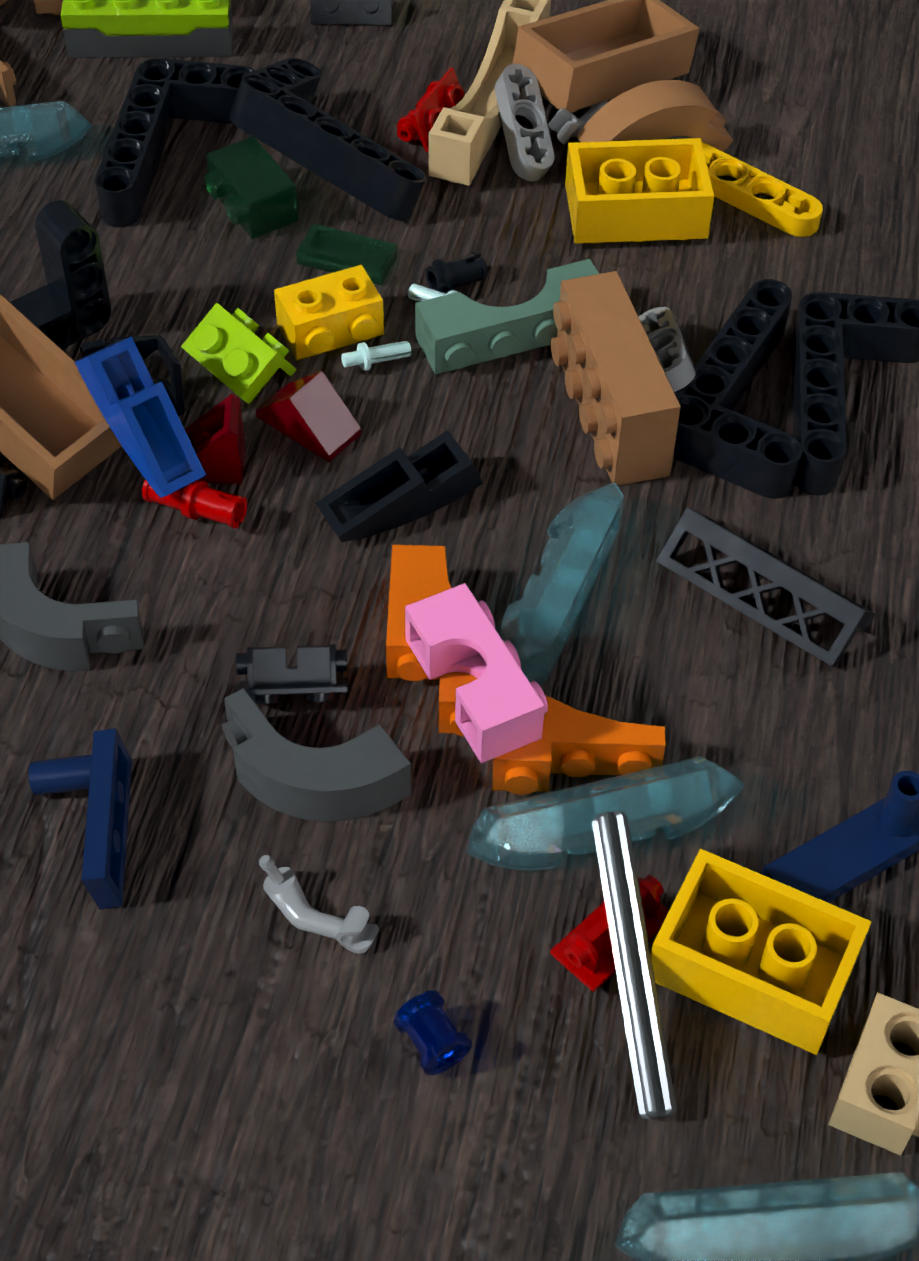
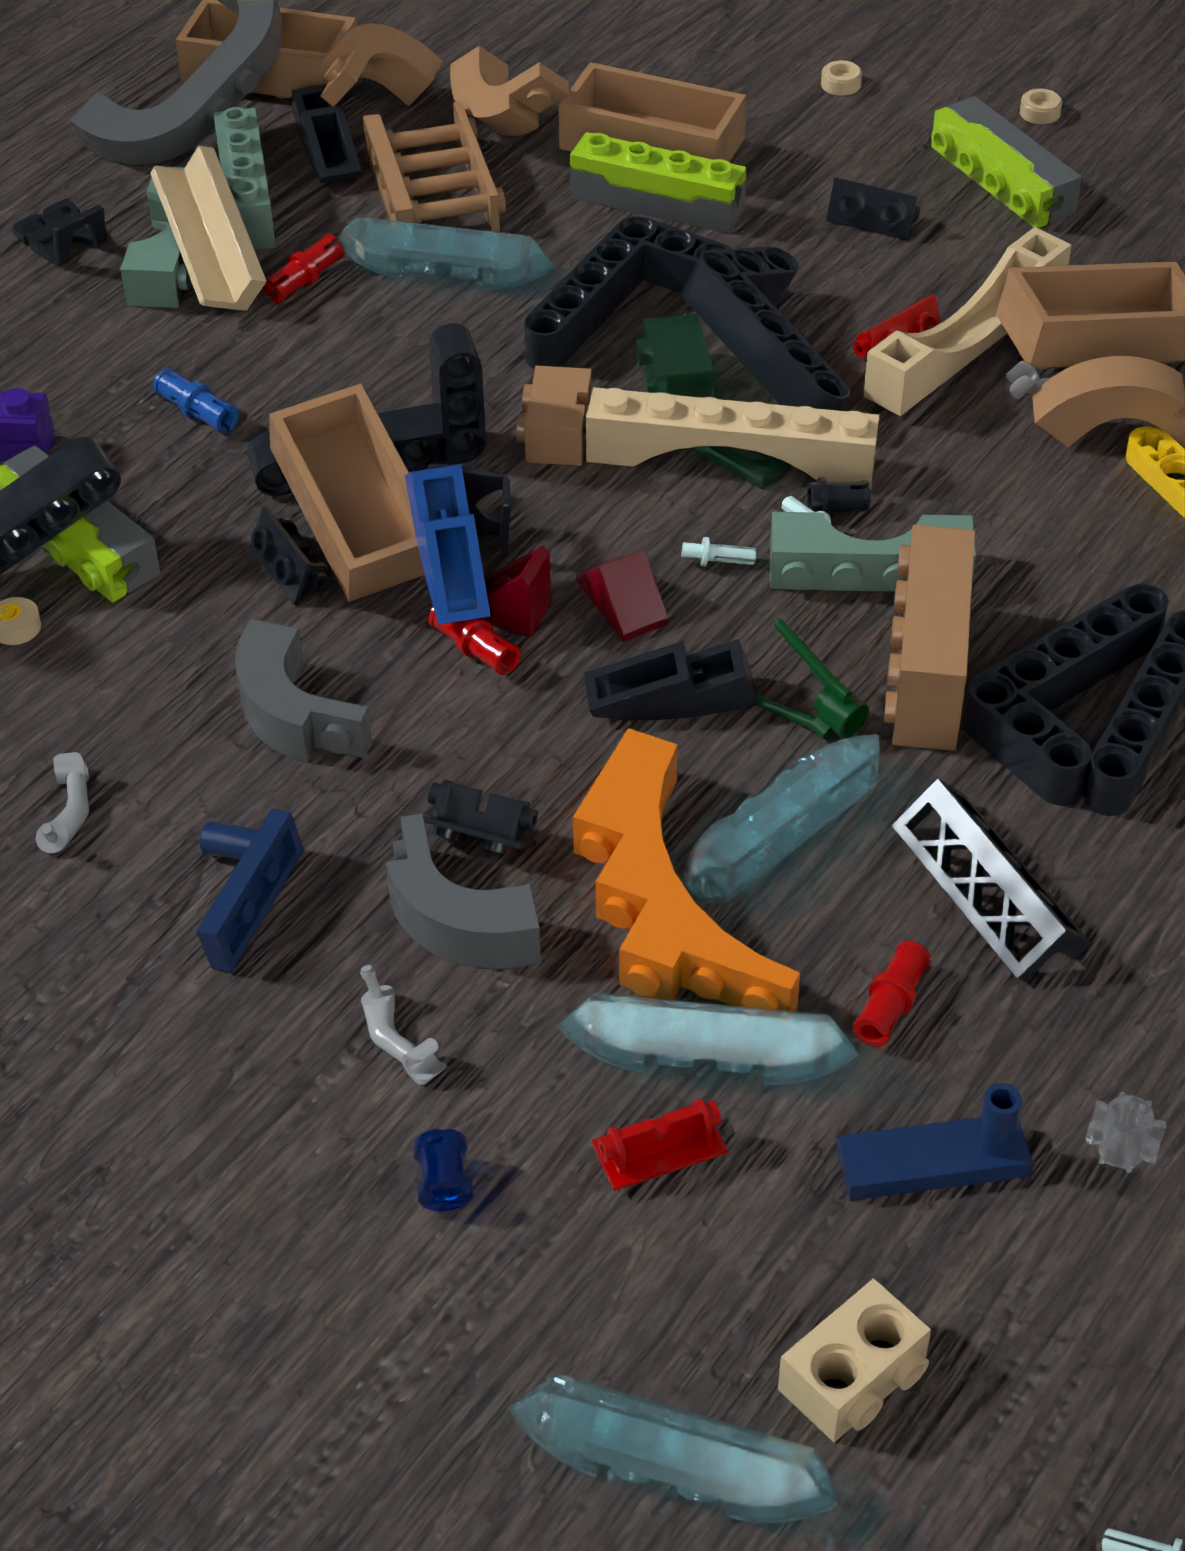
camera: 25 degrees right, 5 degrees down
lime bracket [181,303,297,404] -> none
yellow brick [274,265,384,360] -> none
bright pink arch [405,583,548,764] -> none
light grey beam [495,64,555,181] -> none
yellow brick [565,138,714,244] -> none
axle [592,811,676,1119] -> none
light grey beam [639,307,696,392] -> none
yellow brick [651,848,872,1055] -> none
none -> medium nougat brick [516,365,592,466]
none -> tan arch [586,387,879,490]
none -> dark green plant [755,619,869,739]
none -> red pin [853,941,931,1047]

